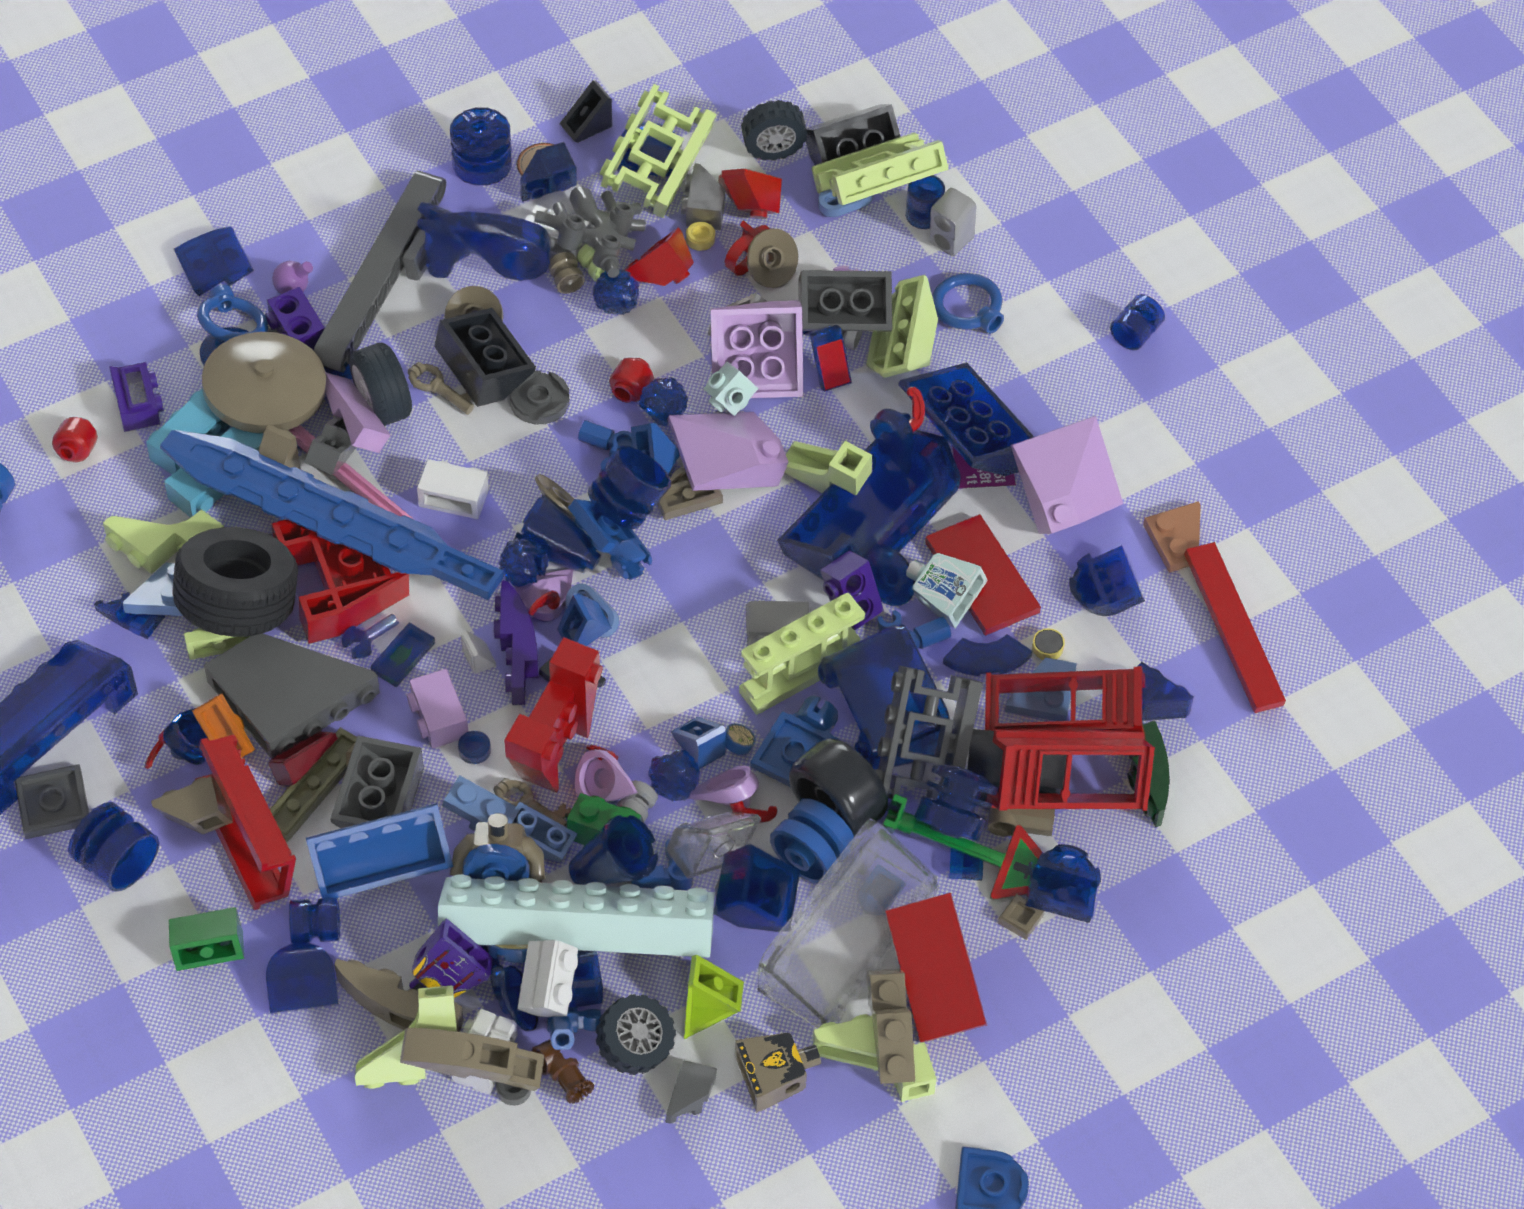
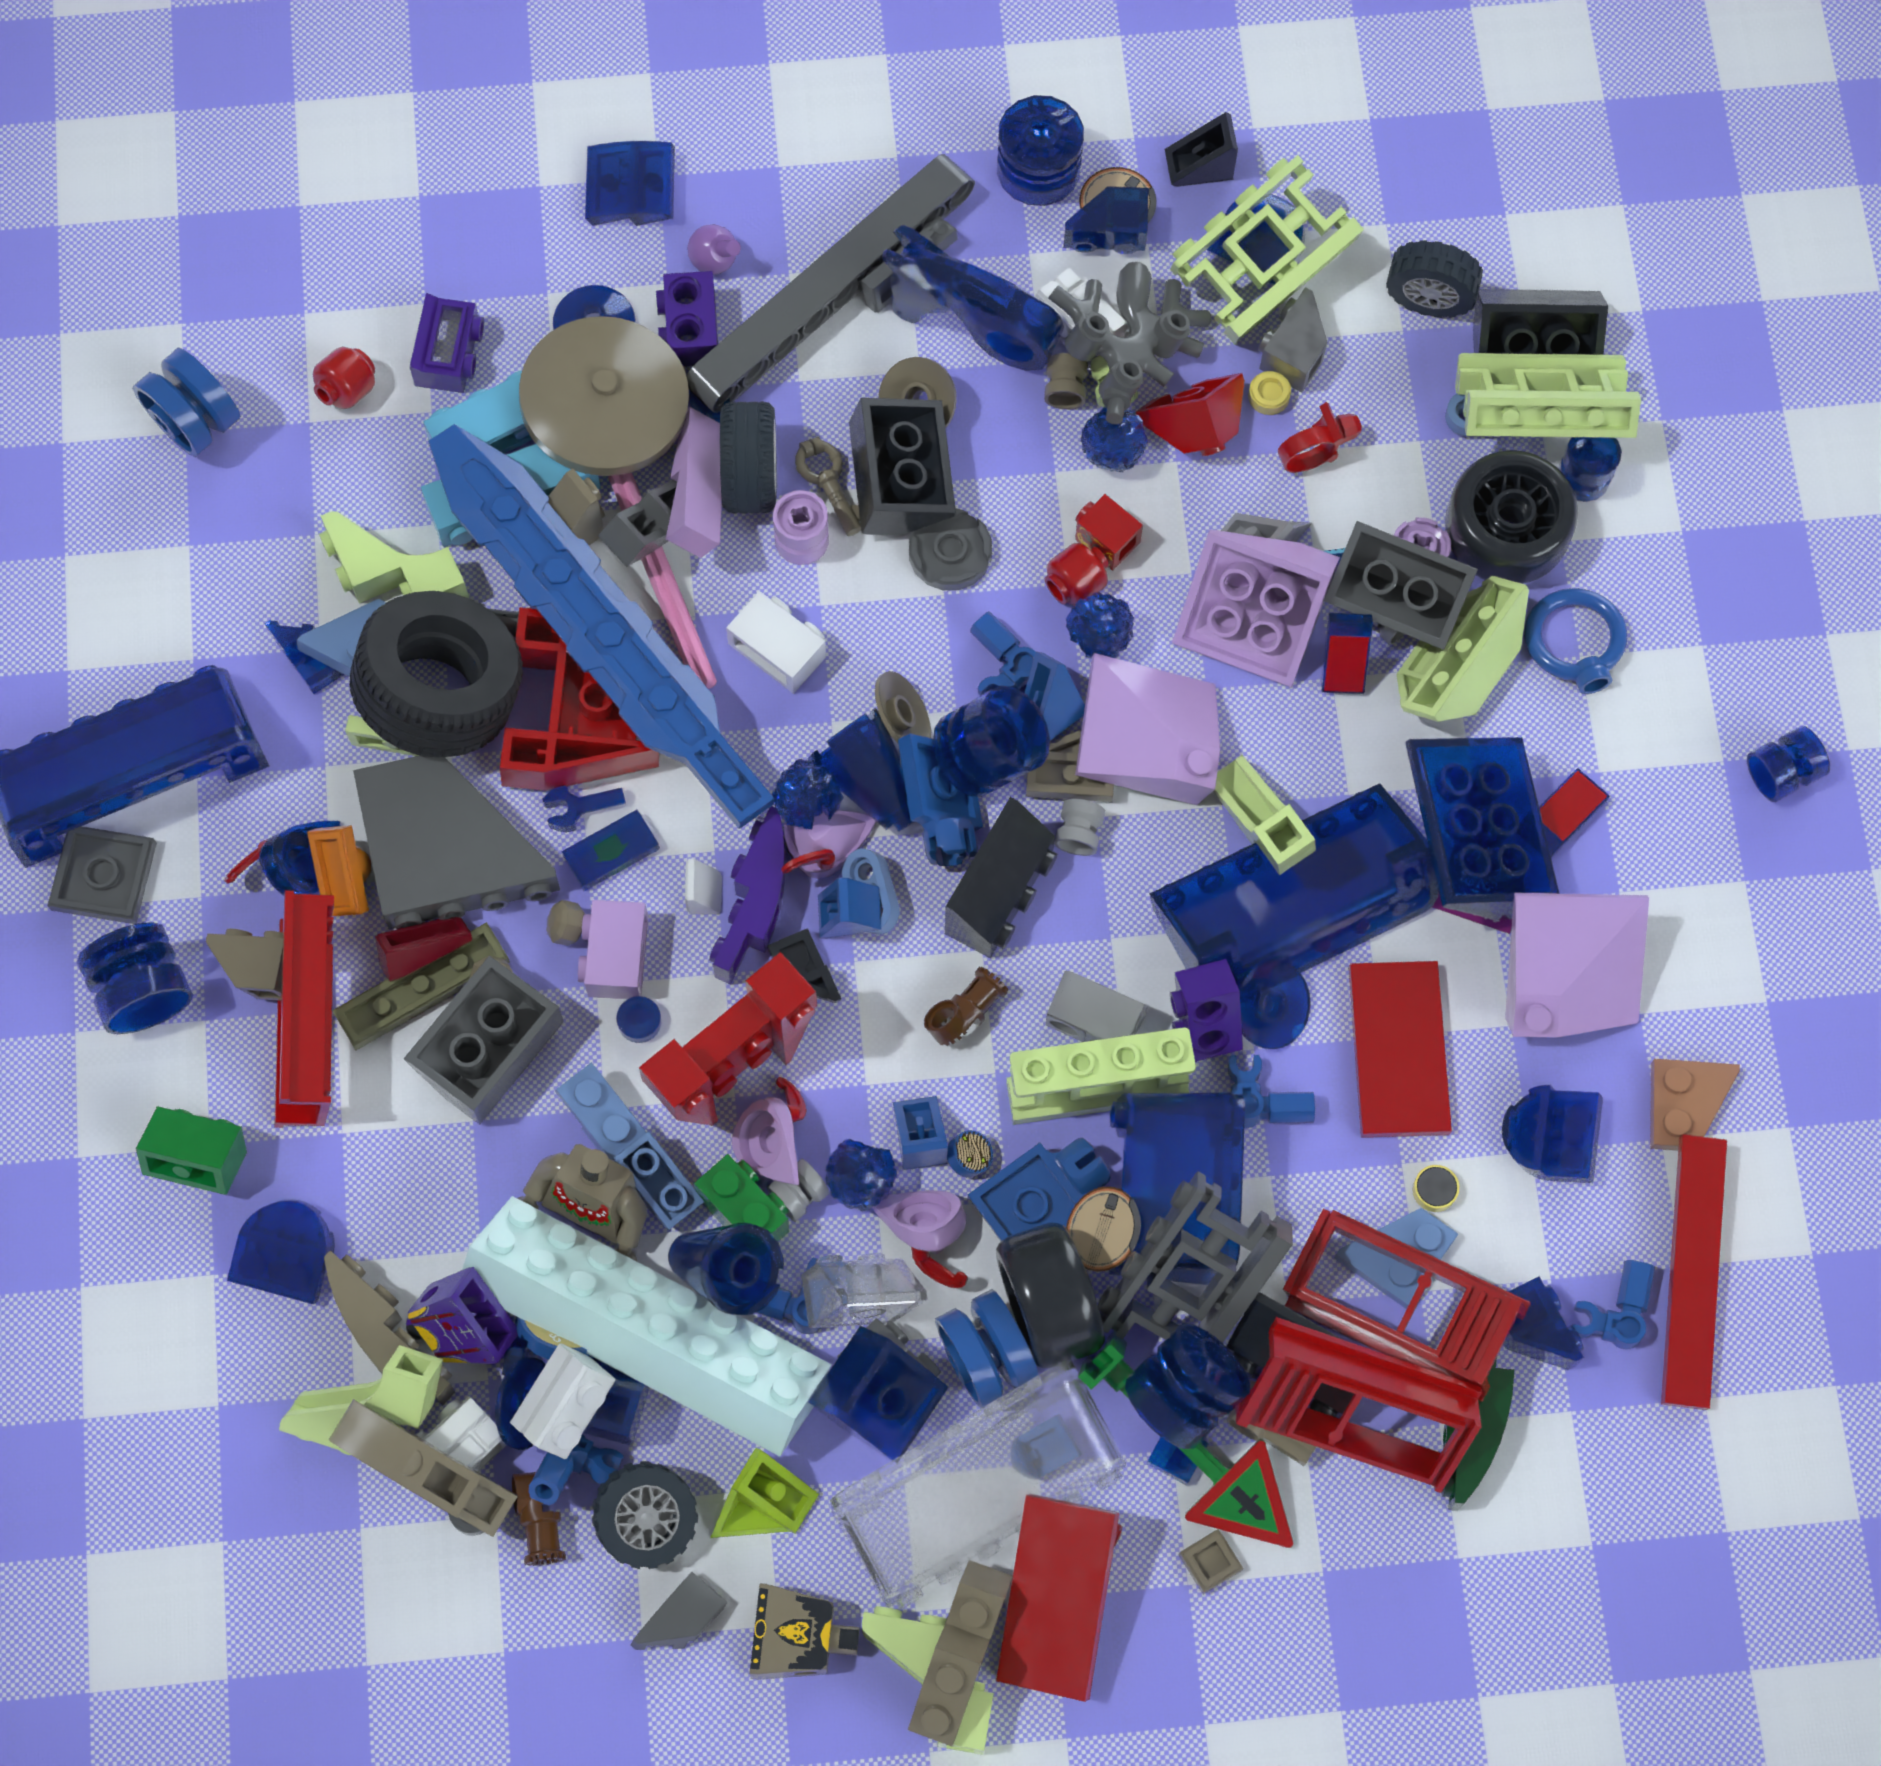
camera: 25 degrees right, 15 degrees up
blue piece [197,284,268,342] -> none
clear blue wheel [289,898,341,944] -> none
blue slope [306,803,454,902] -> none
blue tile [462,844,530,881] -> none
dark tan piece [493,778,572,828] -> none
light aqua brick [703,362,758,416] -> none
red slope [718,169,782,219] -> none
dark tan dish [747,228,799,288] -> none
clear blue piece [870,387,925,474] -> none
light aqua torso [906,553,988,629] -> none
light grey piece [930,188,976,257] -> none
clear blue tile [943,634,1033,676] -> none
clear blue slope [1025,844,1101,923] -> none
none -> dark tan tile [546,900,584,946]
none -> lavender wheel [773,490,829,565]
none -> reddish brown connector [924,966,1008,1046]
none -> black slope [944,797,1058,958]
none -> light grey wheel [1054,799,1106,856]
none -> tan sticker [1066,1187,1141,1272]
none -> red brick [1075,494,1143,571]
none -> black wheel [1445,450,1578,584]
none -> red tile [1518,768,1610,859]
none -> blue bar [1569,1260,1655,1349]

